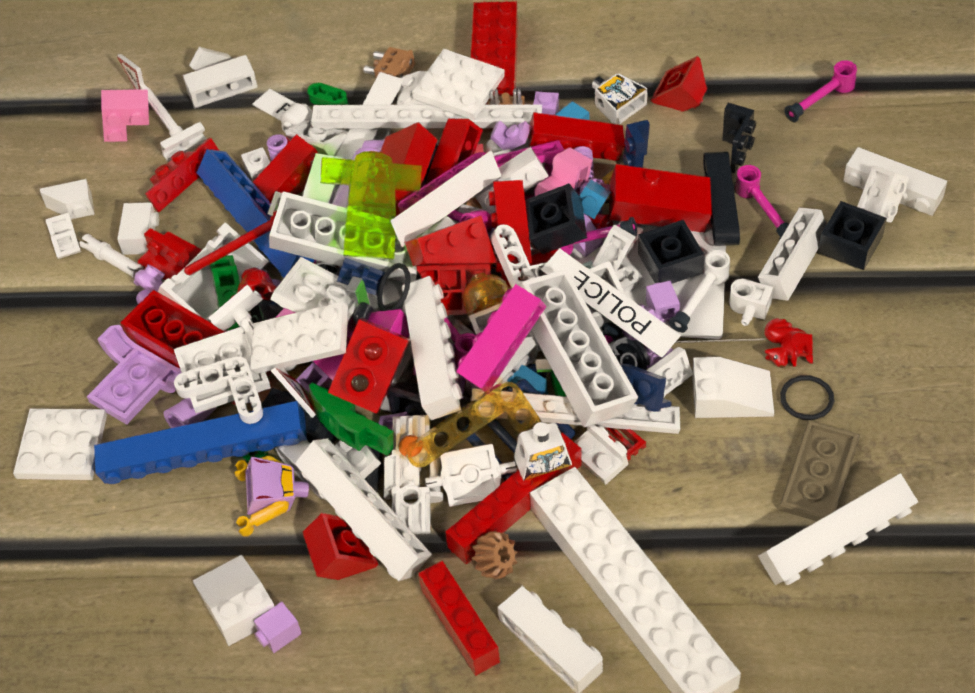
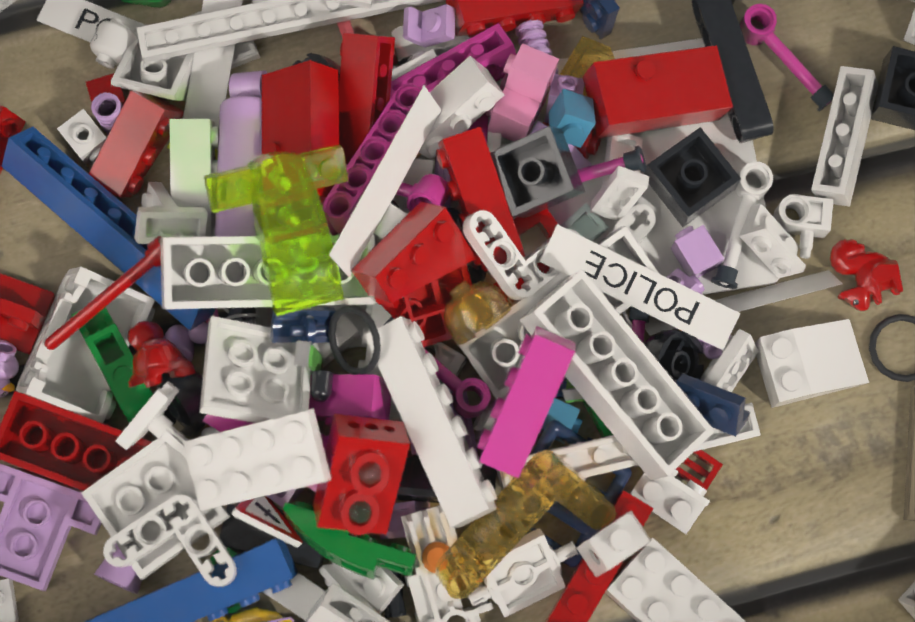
camera: 20 degrees left, 25 degrees up
none -> white bracket [739,204,806,278]

